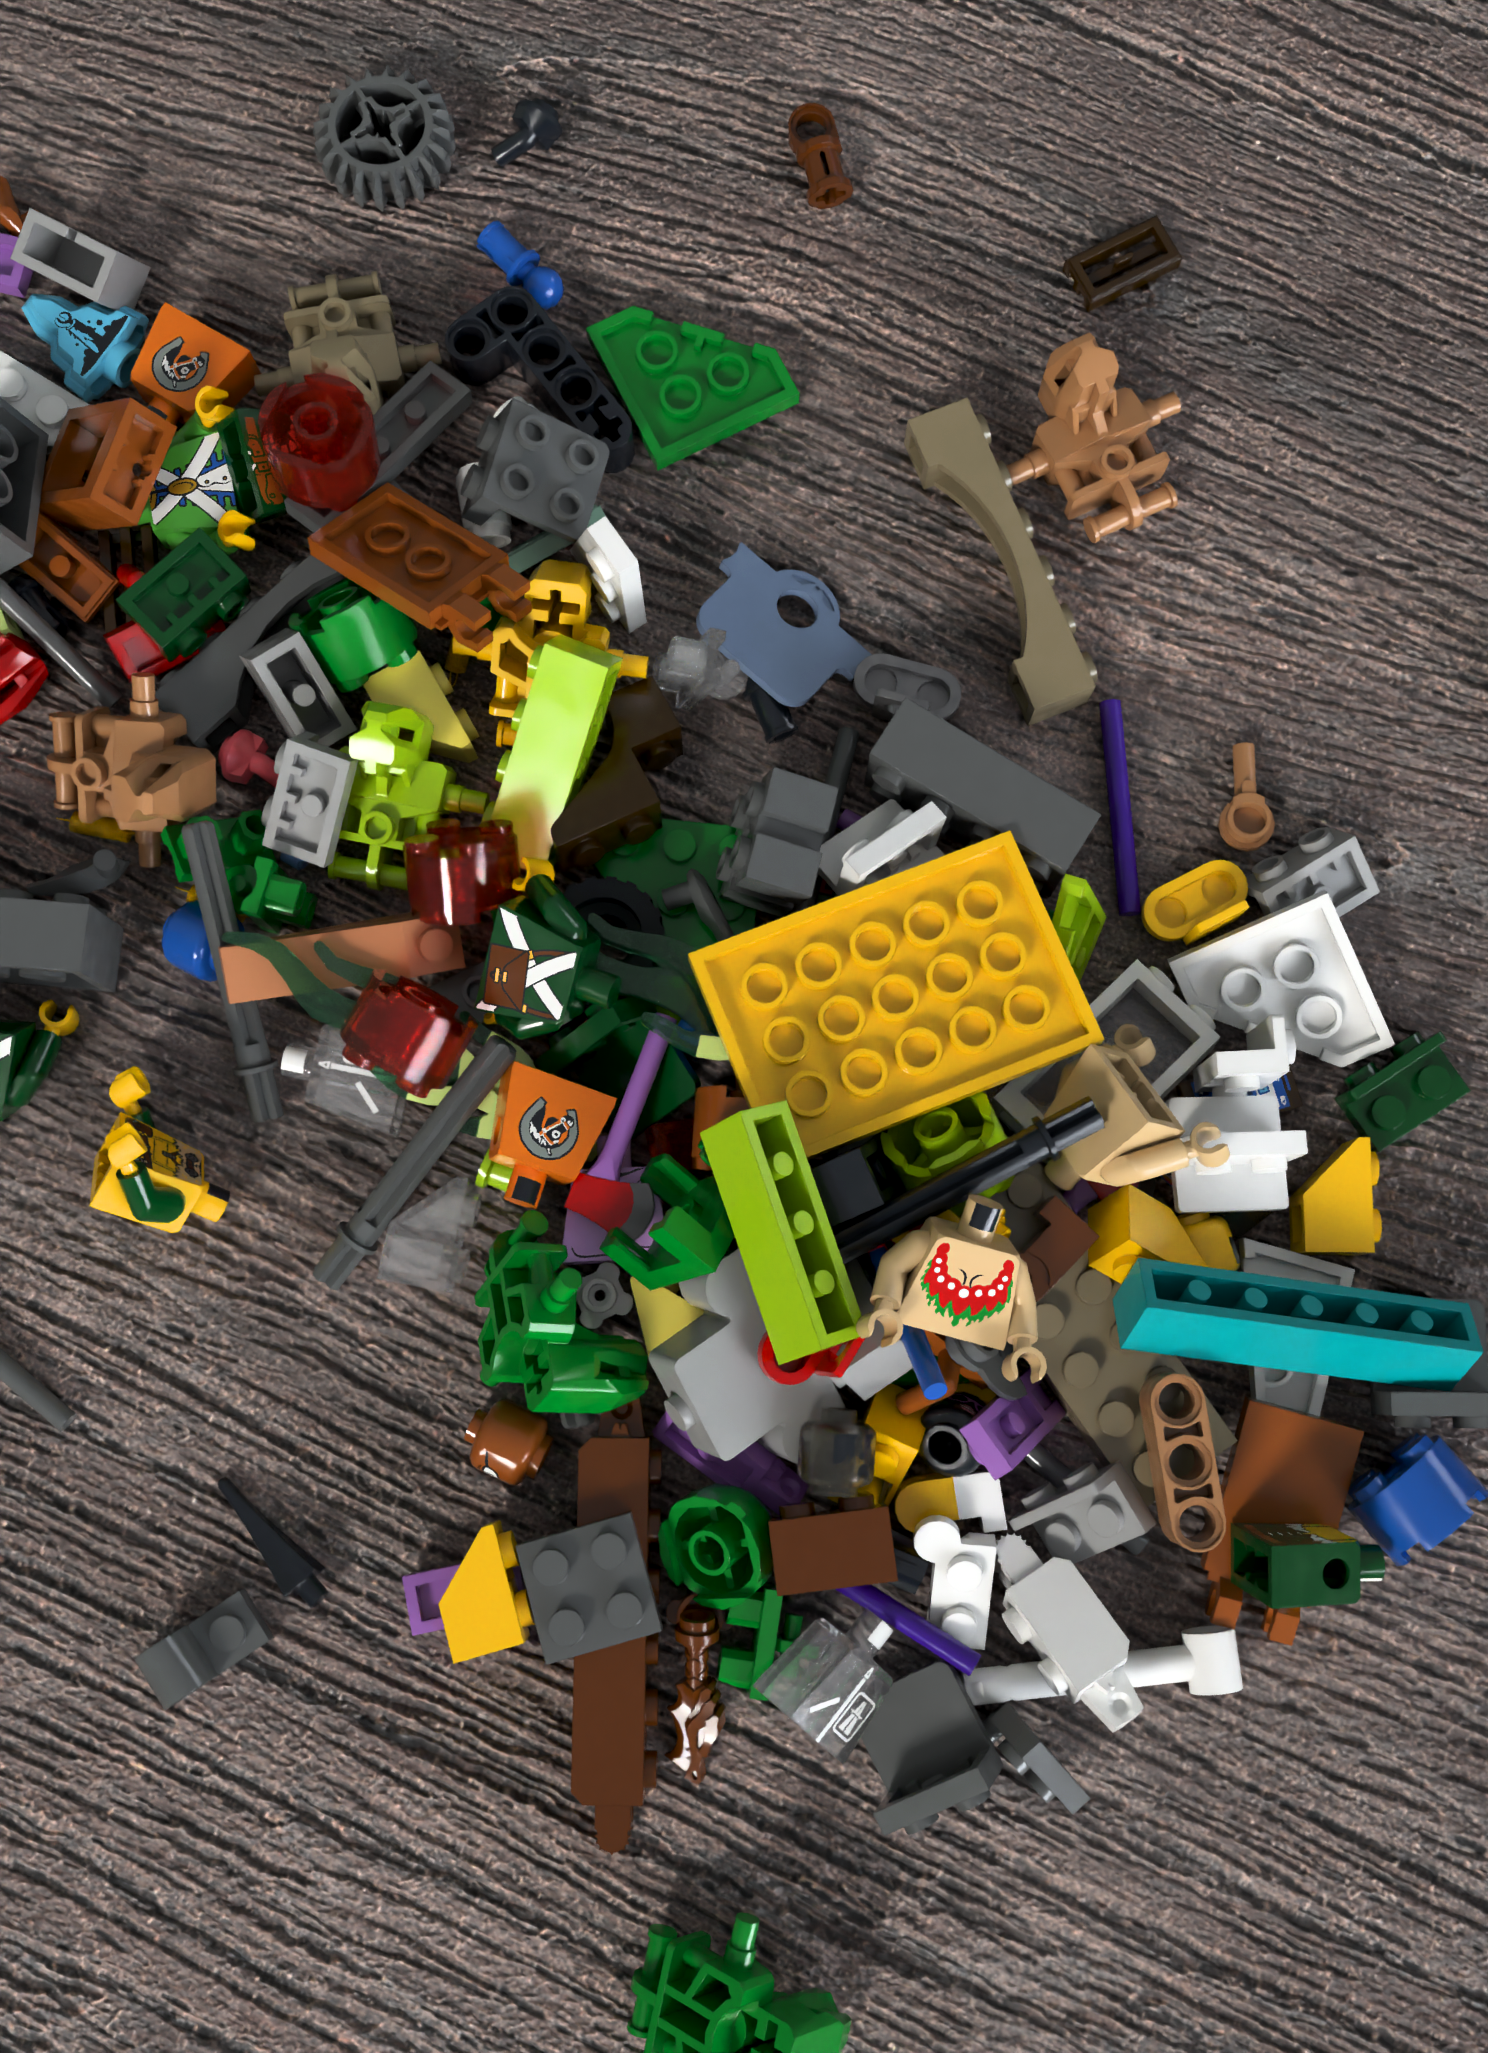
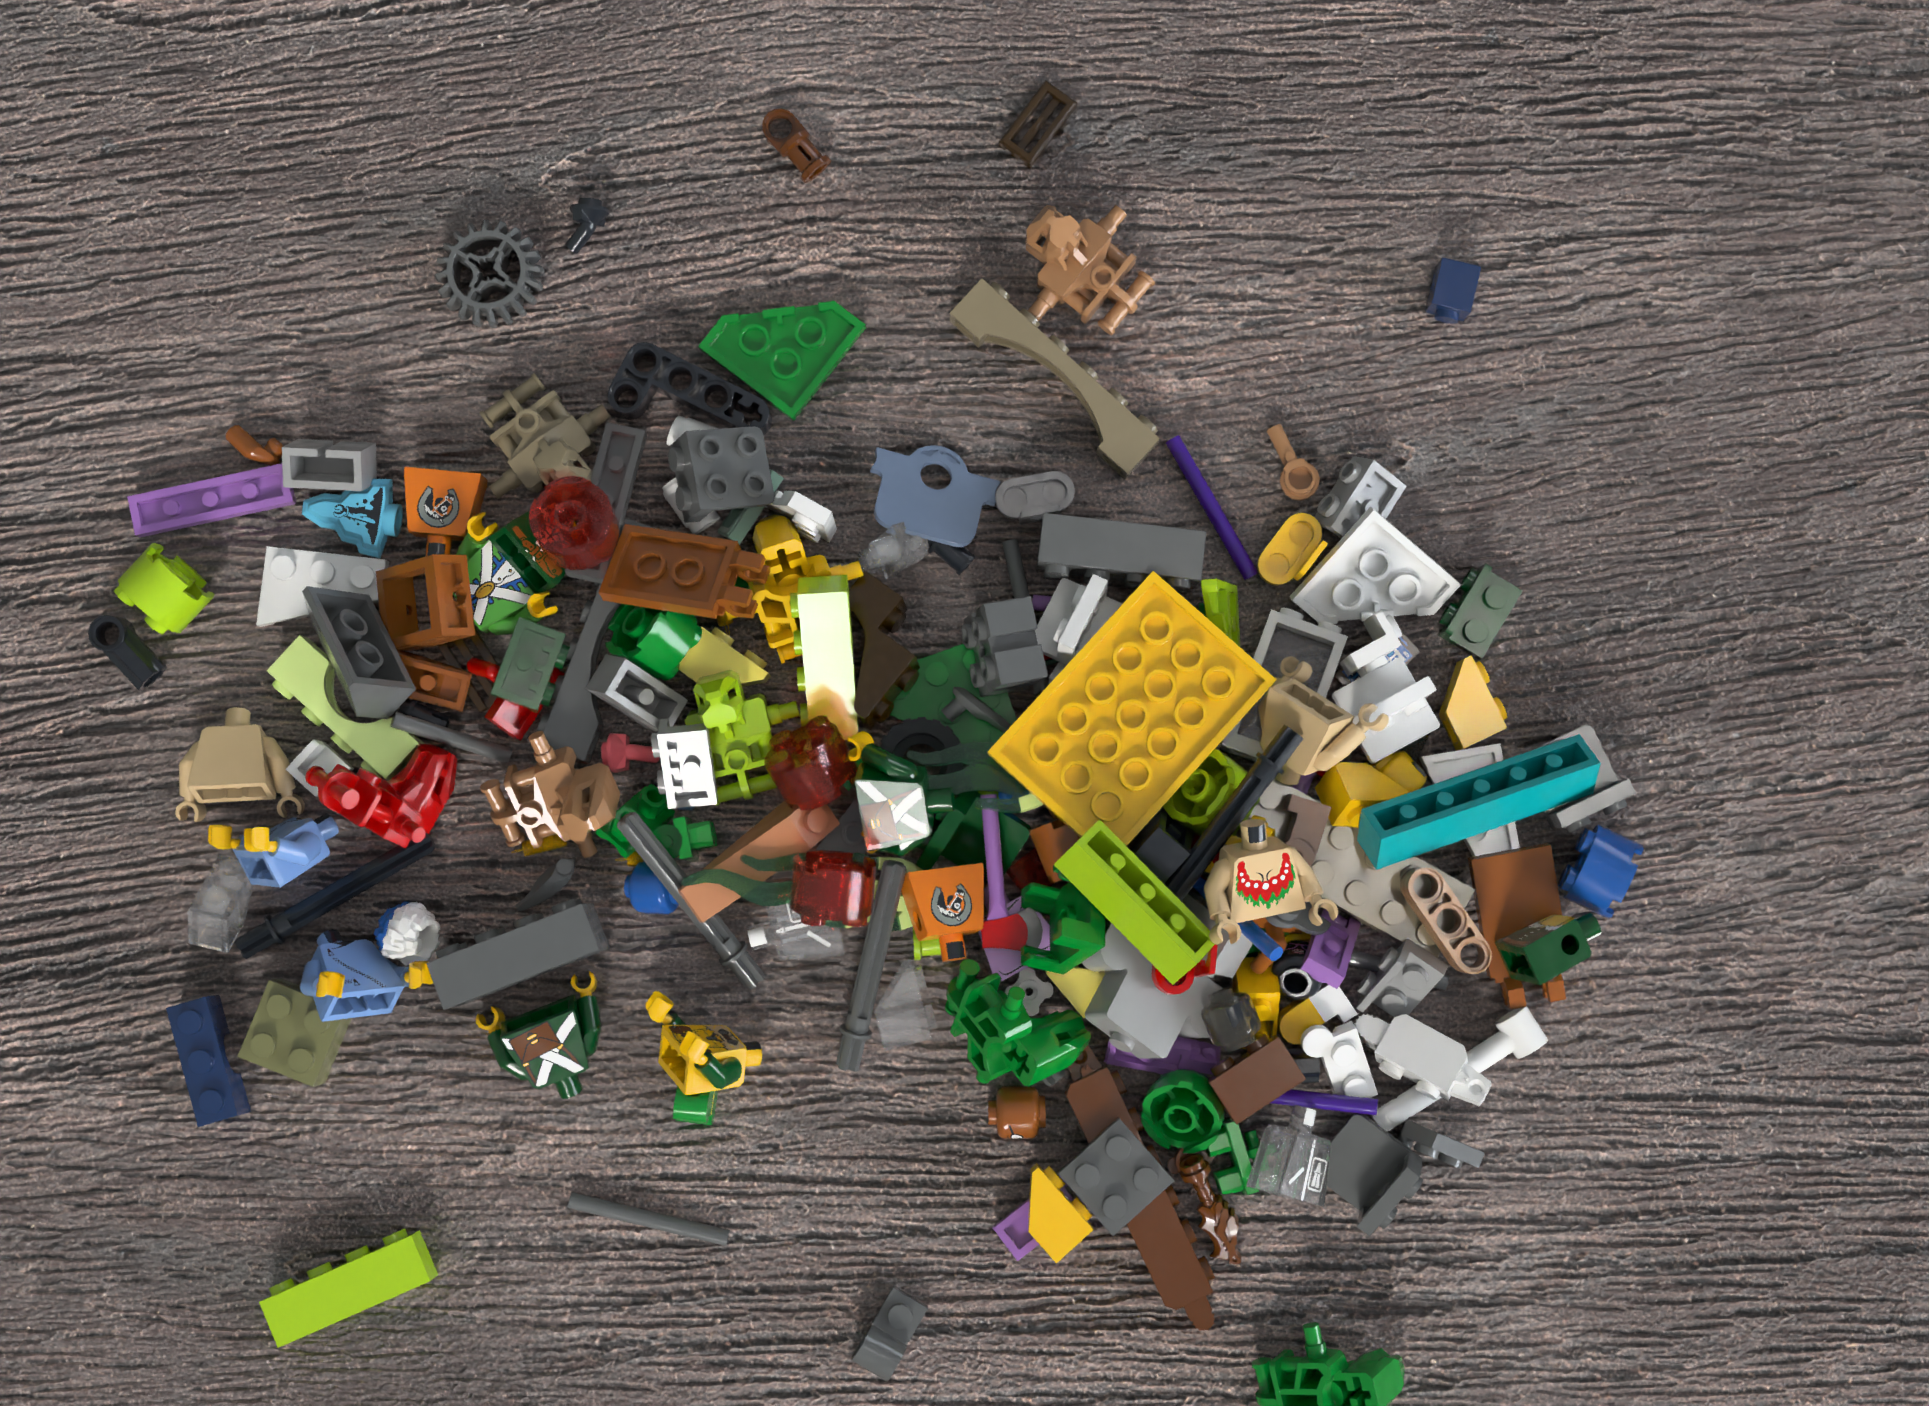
camera: 30 degrees left, 5 degrees up
black piece [217,1477,329,1608] -> none
blue pin [477,220,564,310] -> none
none -> green leg [673,1086,718,1125]

